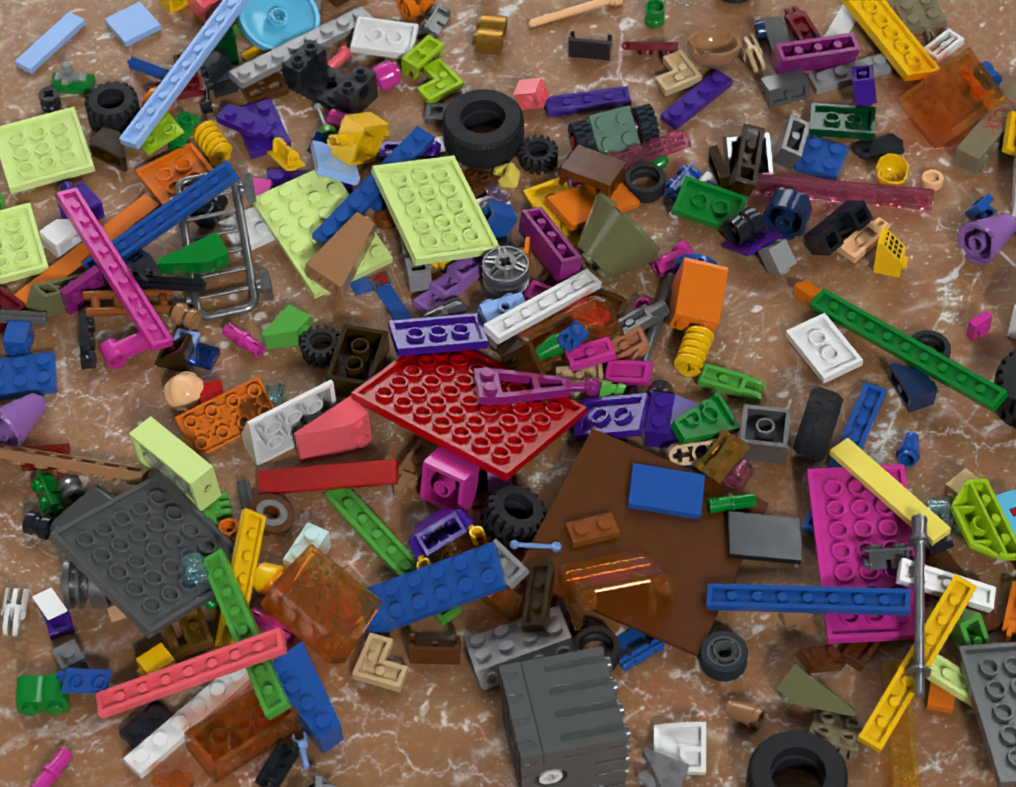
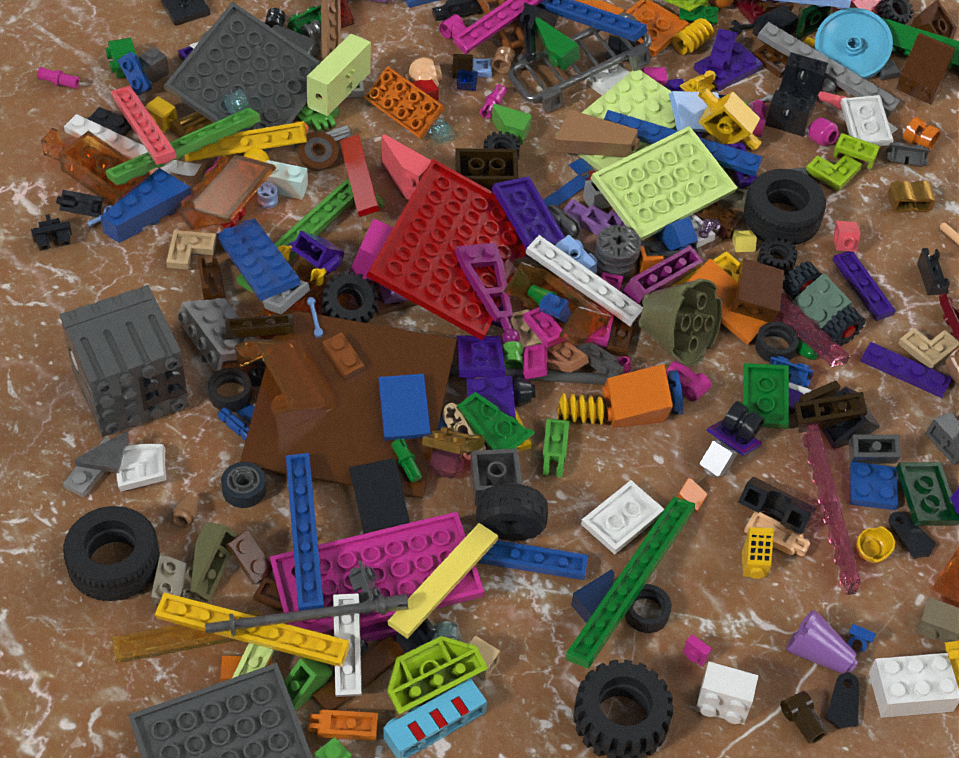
camera: 70 degrees right, 0 degrees up
white arm [1,587,30,637] -> none
white slope [241,380,337,466] -> none
dark blue brick [762,187,812,240] -> none
blue cone [896,432,920,467] -> none
light nougat tile [921,170,944,191] -> none

